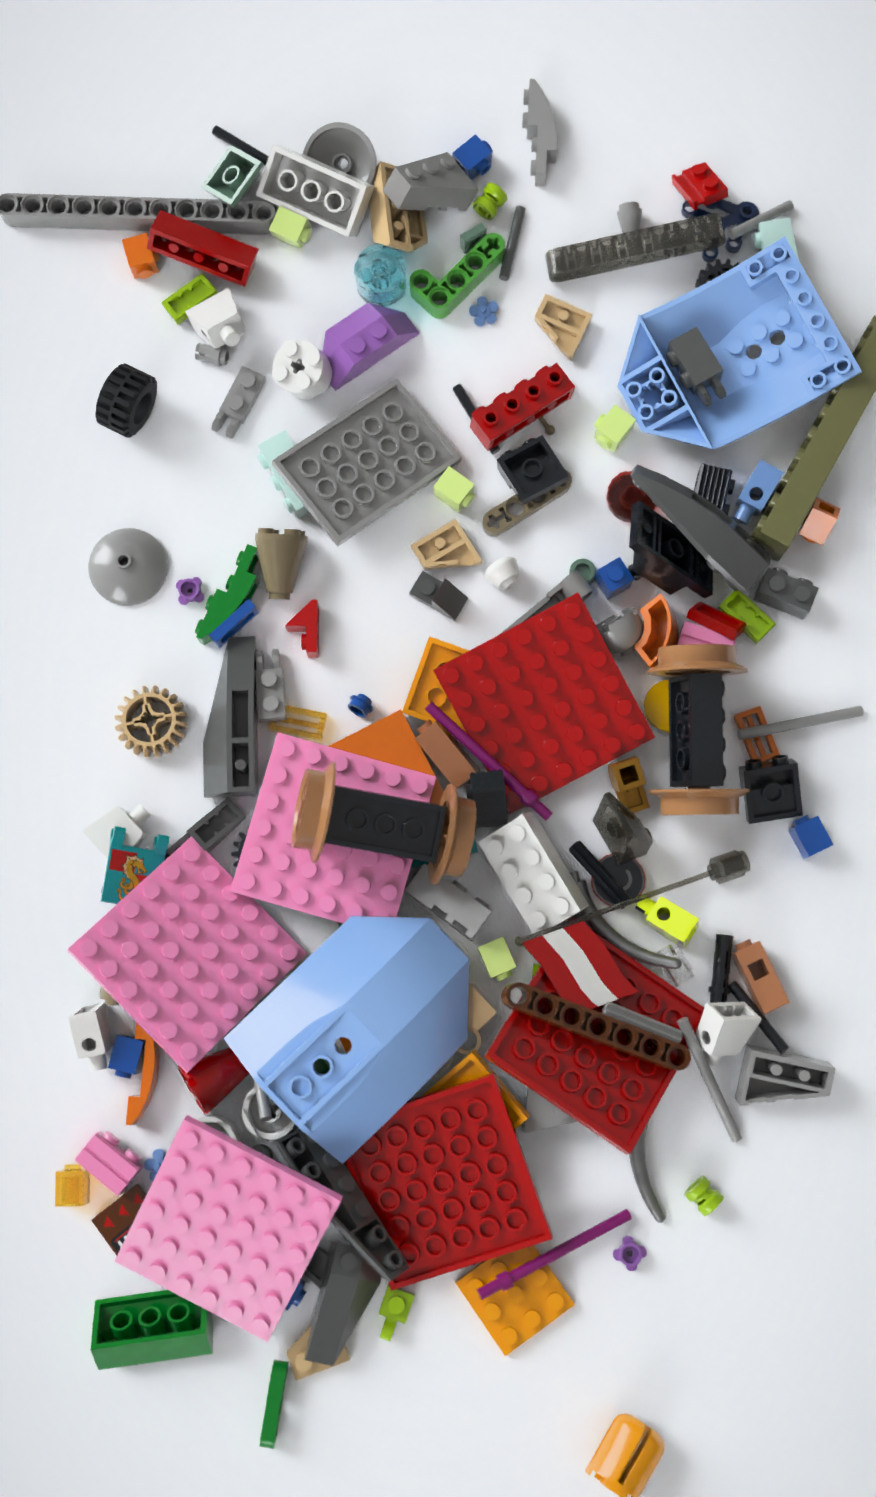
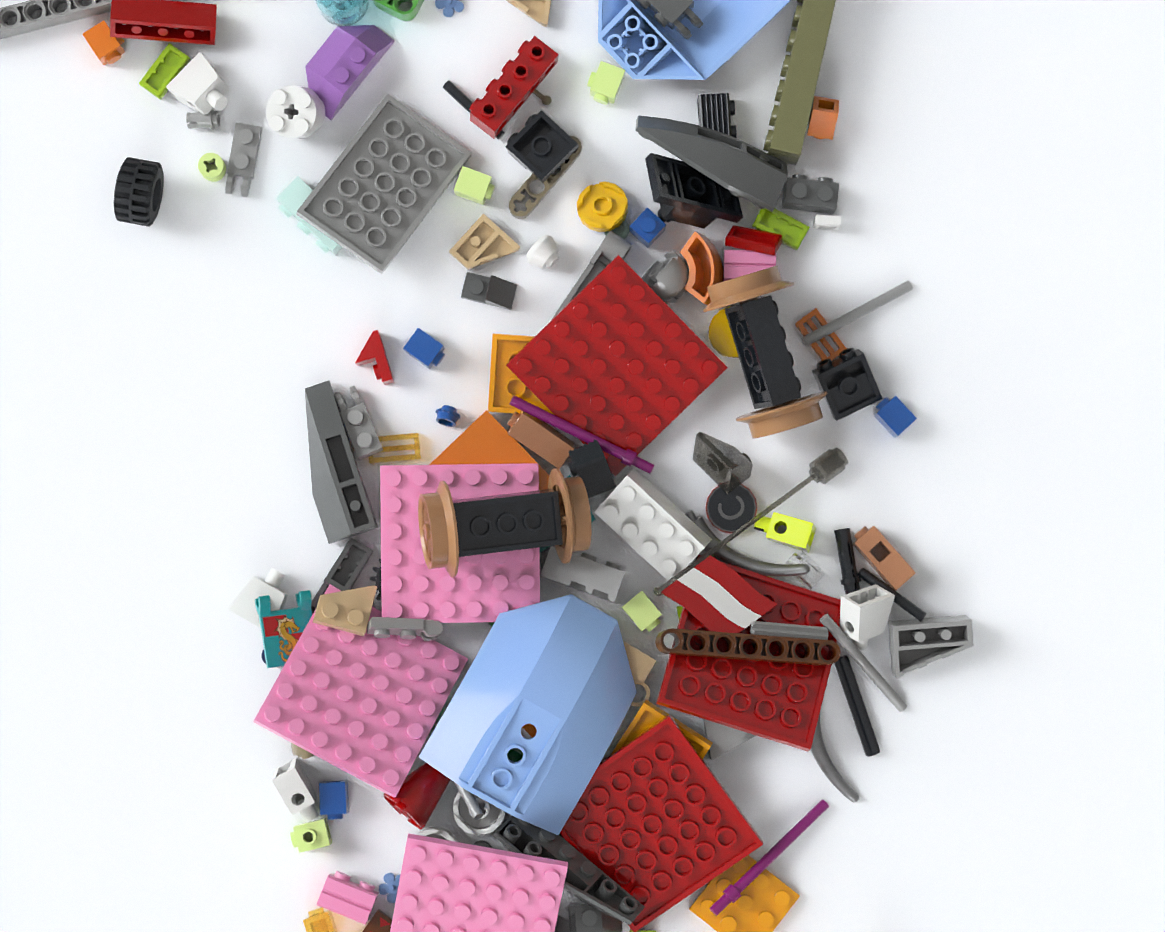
camera: 20 degrees left, 5 degrees up
light grey dish [88,528,168,606] -> none
tan gear [114,685,188,758] -> none
orange slope [126,1022,160,1125] -> none
medium lavender plate [176,577,204,605] -> none
green slope [195,544,260,645] -> none
blue tile [209,599,259,648] -> none
dark tan cone [255,528,308,600] -> none
black axle [569,840,632,909] -> none
clear red tile [606,471,657,523] -> none
pearl gold brick [608,756,650,816] -> none
medium lavender plate [613,1236,647,1271] -> none
lime wheel [684,1175,724,1217] -> none
medium blue torso [733,459,784,526] -> none
none -> yellowish green wheel [198,153,227,182]
none -> yellowish green brick [290,817,333,853]
none -> tan wing [313,585,377,636]
none -> light grey hinge [367,617,444,641]
none -> blue brick [403,328,445,369]
none -> yellow tile [577,181,629,232]
none -> white tile [813,214,842,231]
none -> black axle [834,655,880,757]

